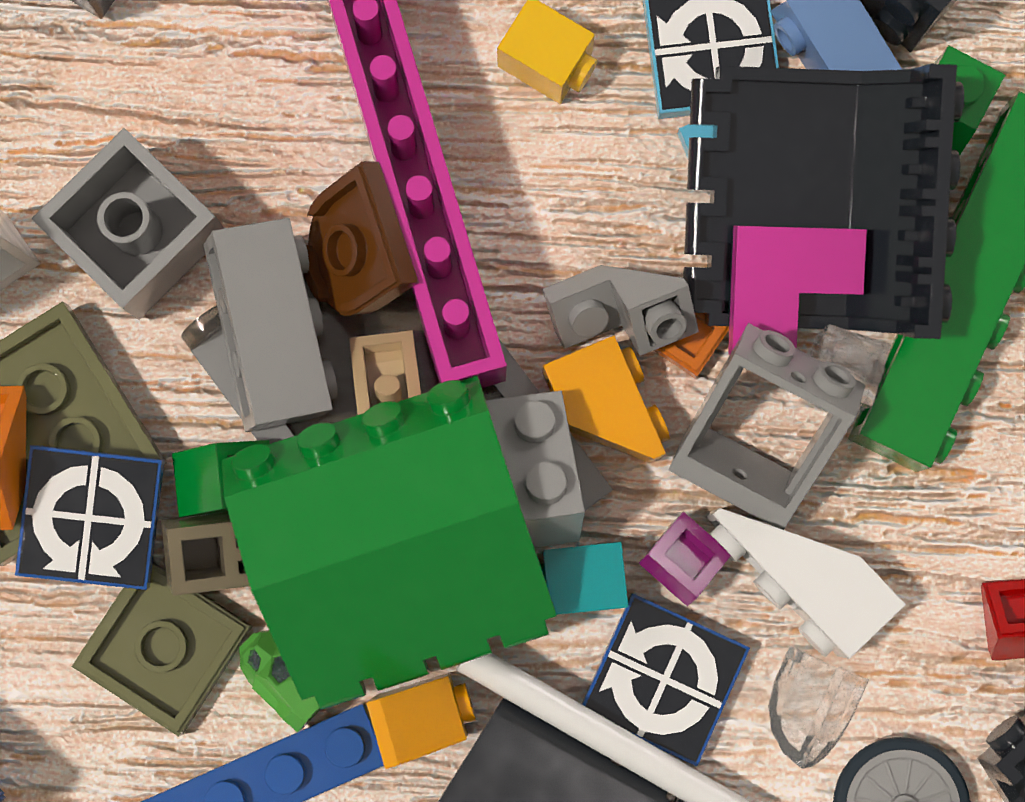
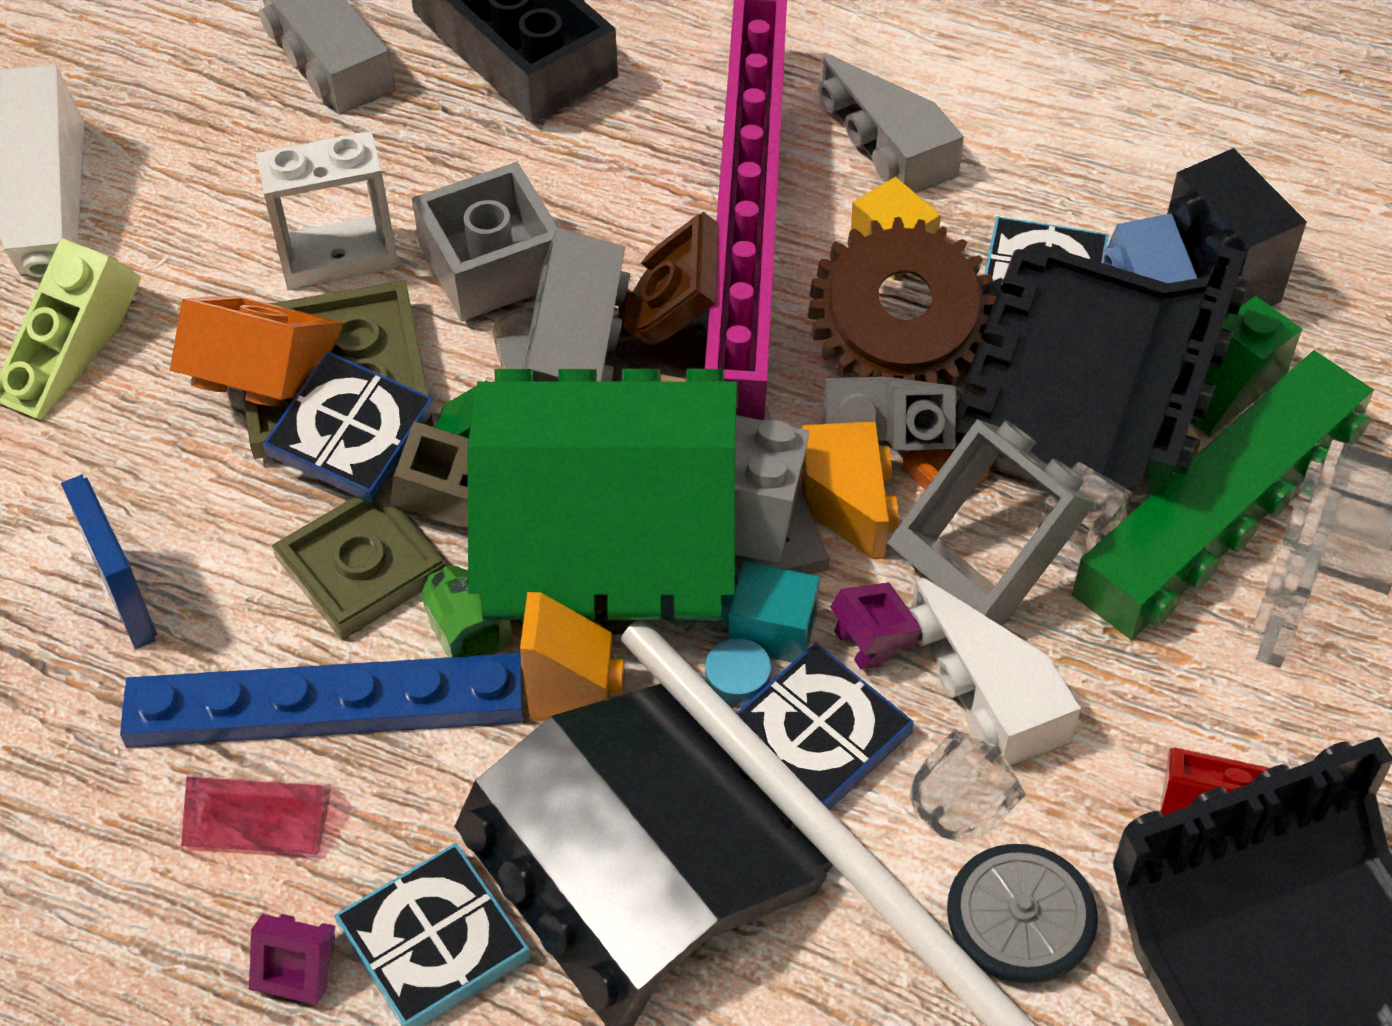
camera: 20 degrees right, 30 degrees down
dark pink tile [728,226,867,355] -> none
none -> medium azure tile [705,638,771,706]
none -> reddish brown gear [808,217,996,386]

